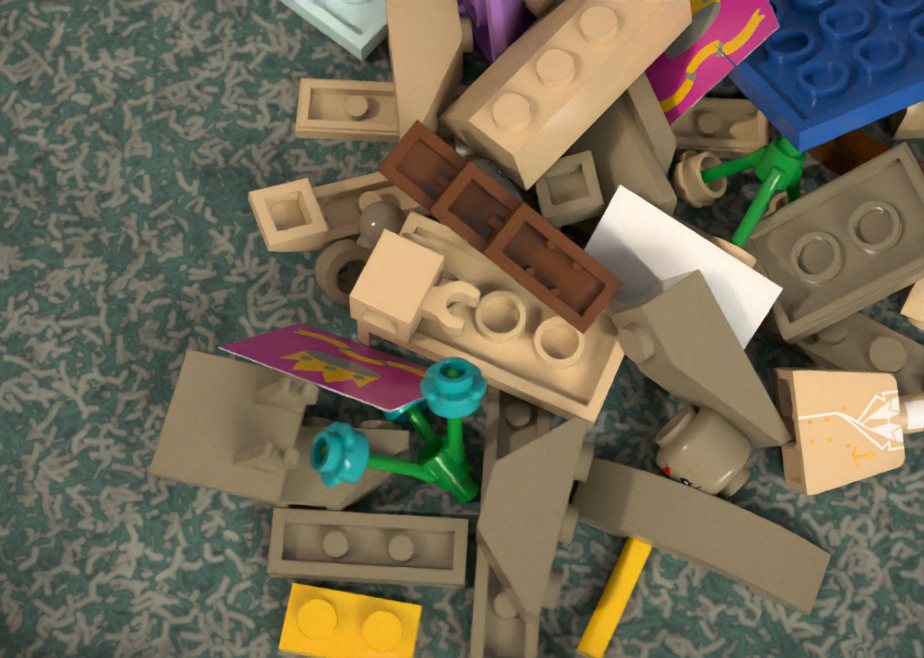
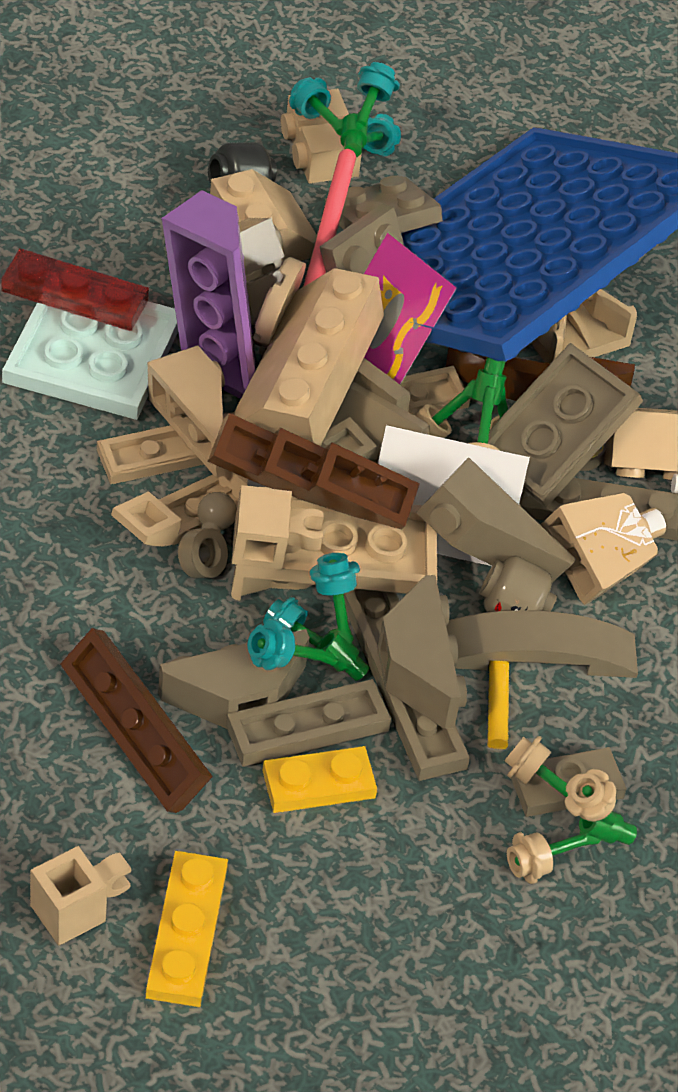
camera: 30 degrees left, 20 degrees down
dark tan plate [149,349,320,505] -> none
dark pink sticker [218,323,428,412] -> none
none -> reddish brown plate [60,628,213,813]

